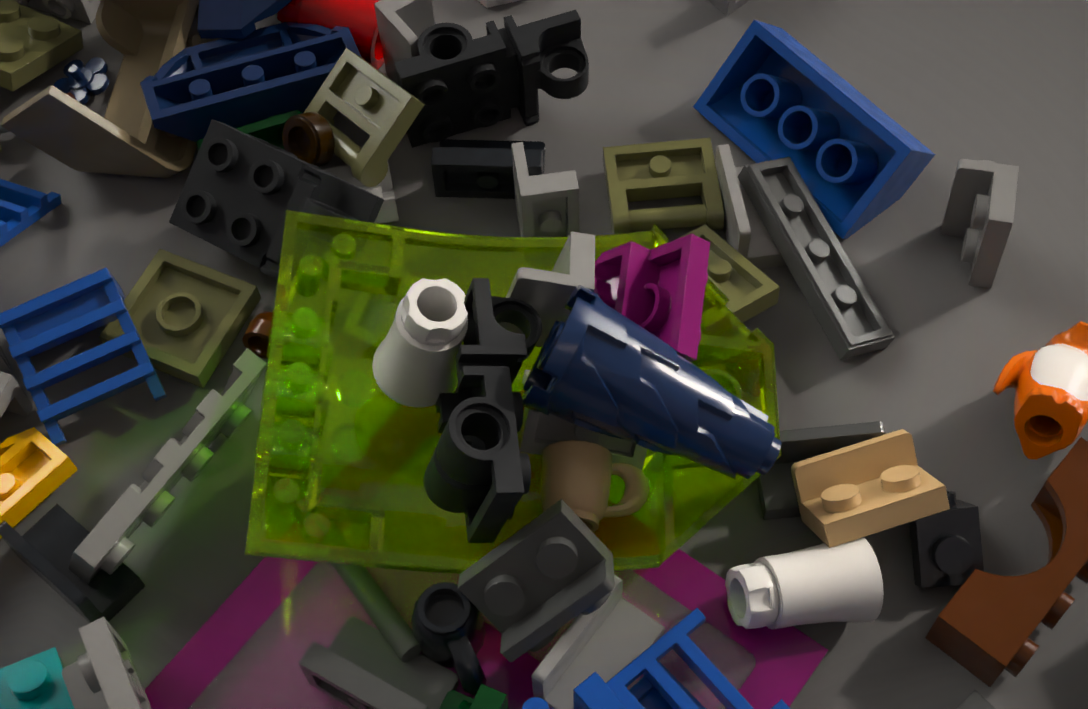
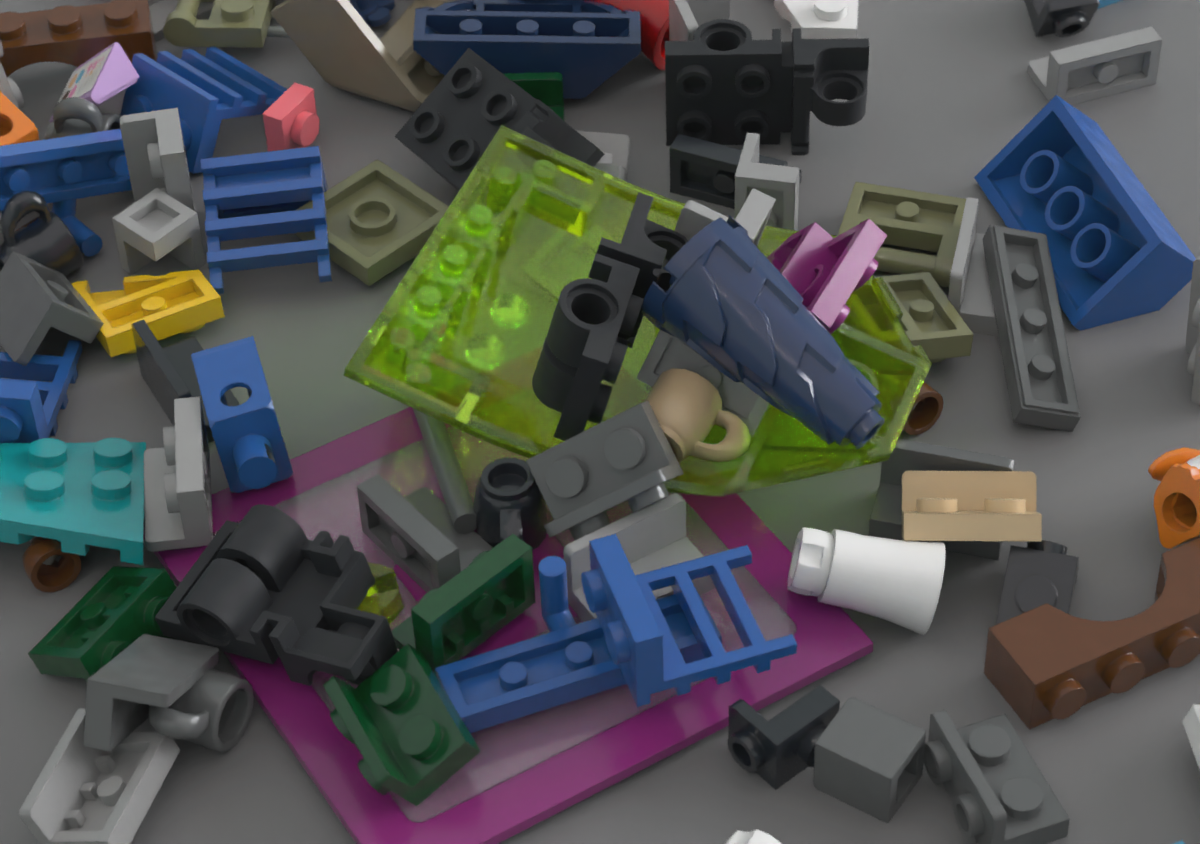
camera: 20 degrees right, 15 degrees down
light grey wing [68,348,267,584] -> none
dark brown tile [282,112,335,167] -> none
olive plate [304,48,425,187] -> none
white plant [372,278,468,408] -> none
none -> blue torso [191,336,294,493]
none -> coral plate [263,82,320,152]

